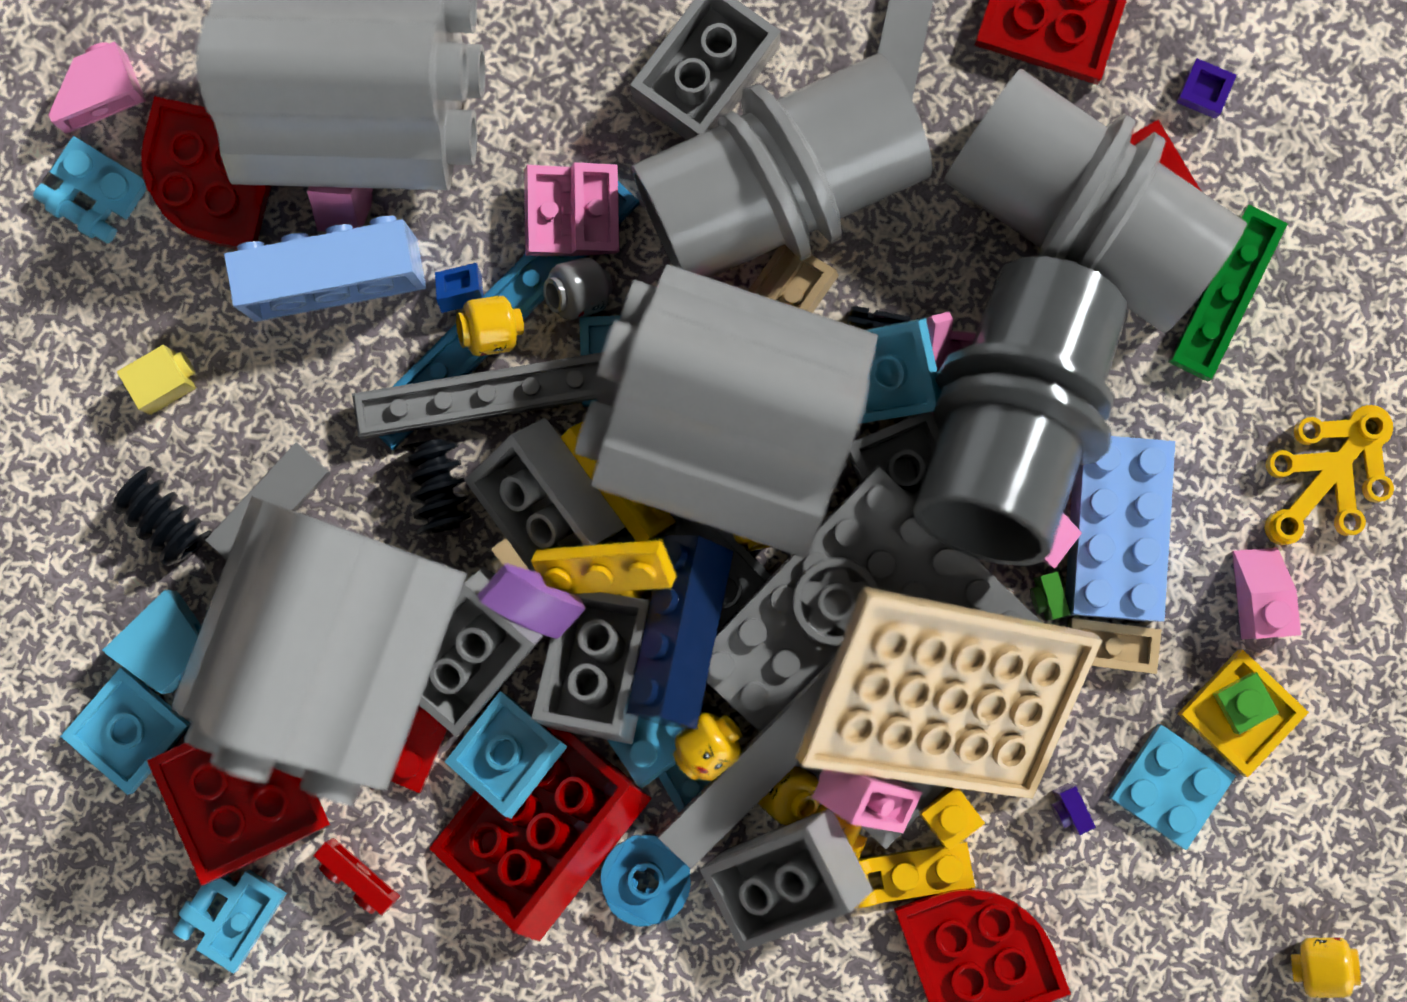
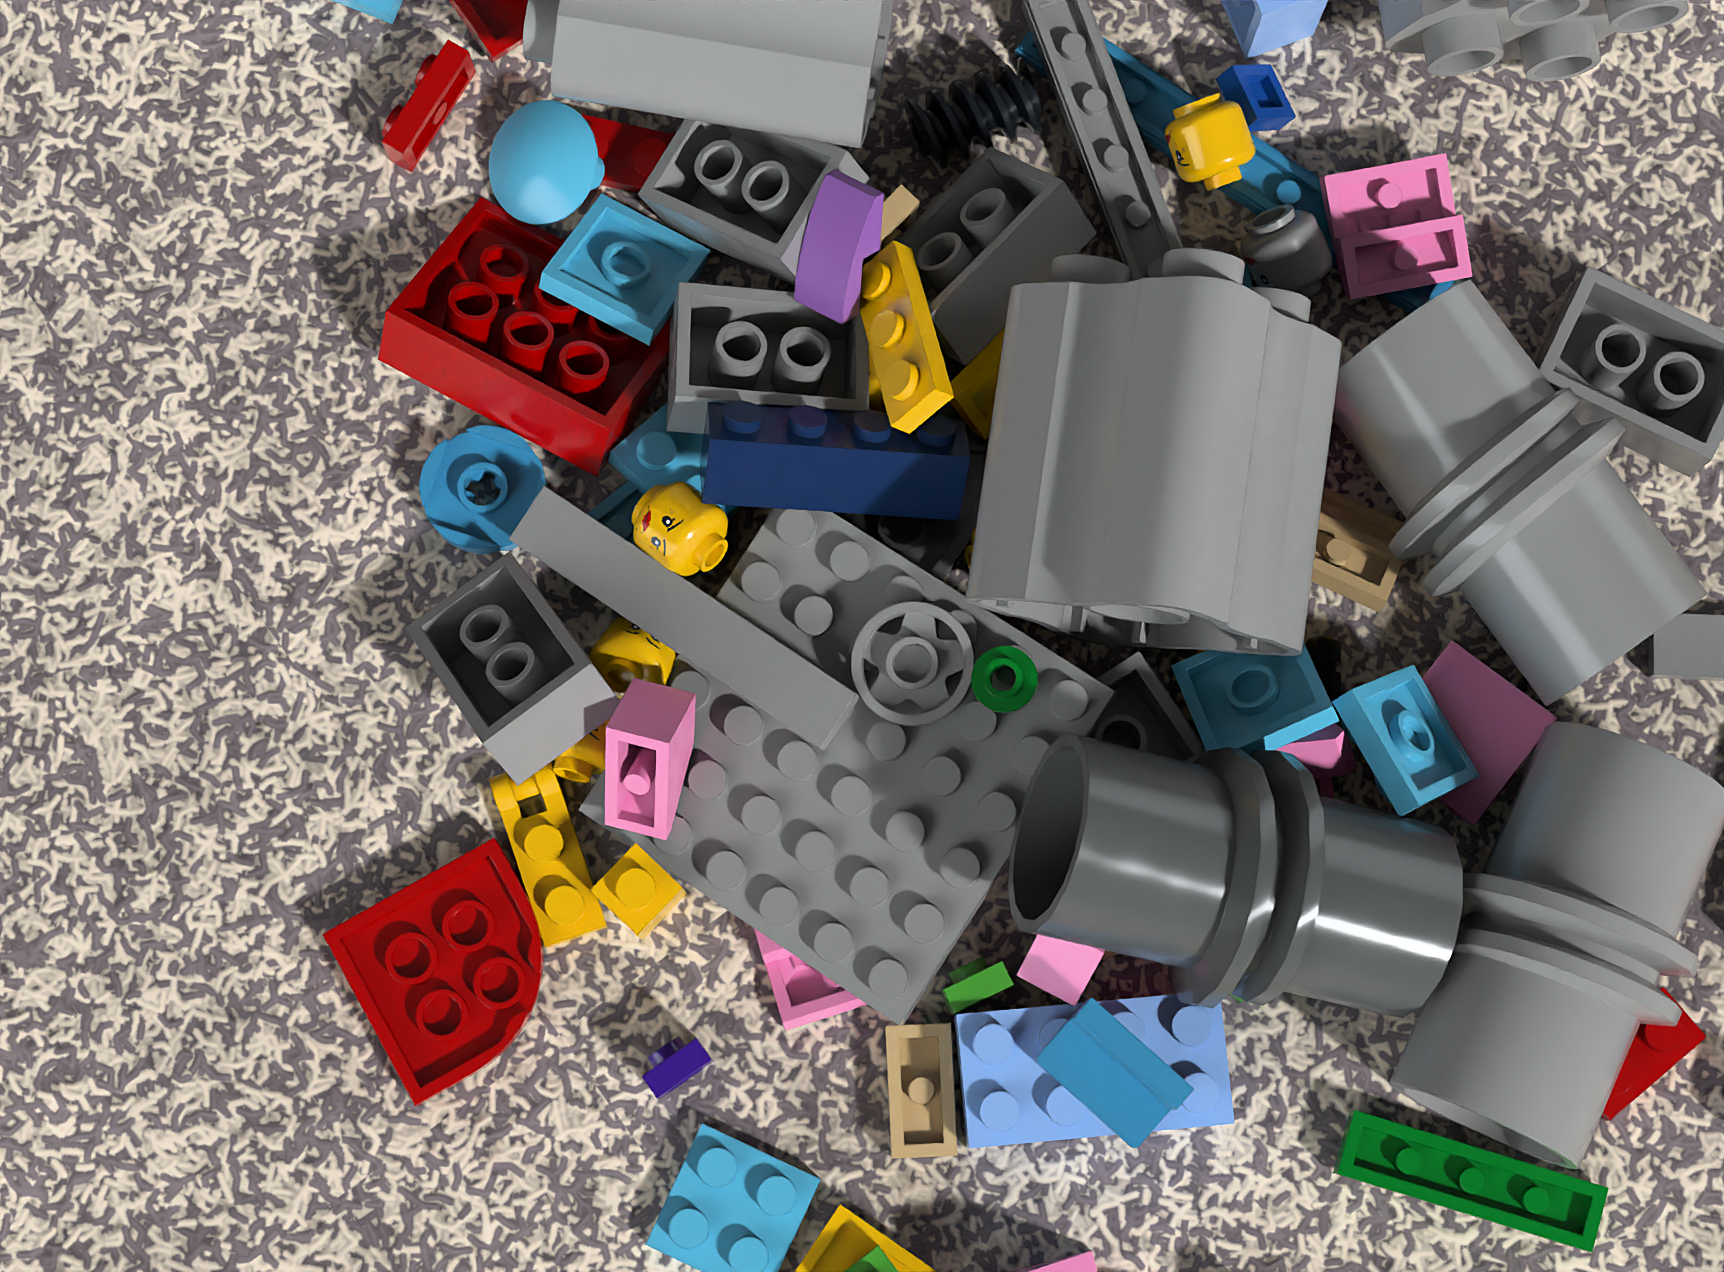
camera: 75 degrees right, 5 degrees down
tan piece [796,588,1102,799] -> none
none -> medium azure dish [489,100,605,227]
none -> green plate [971,646,1038,713]
none -> dark azure panel [1036,997,1194,1148]
none -> medium azure plate [1332,664,1480,817]
none -> bright pink slope [1422,640,1557,827]

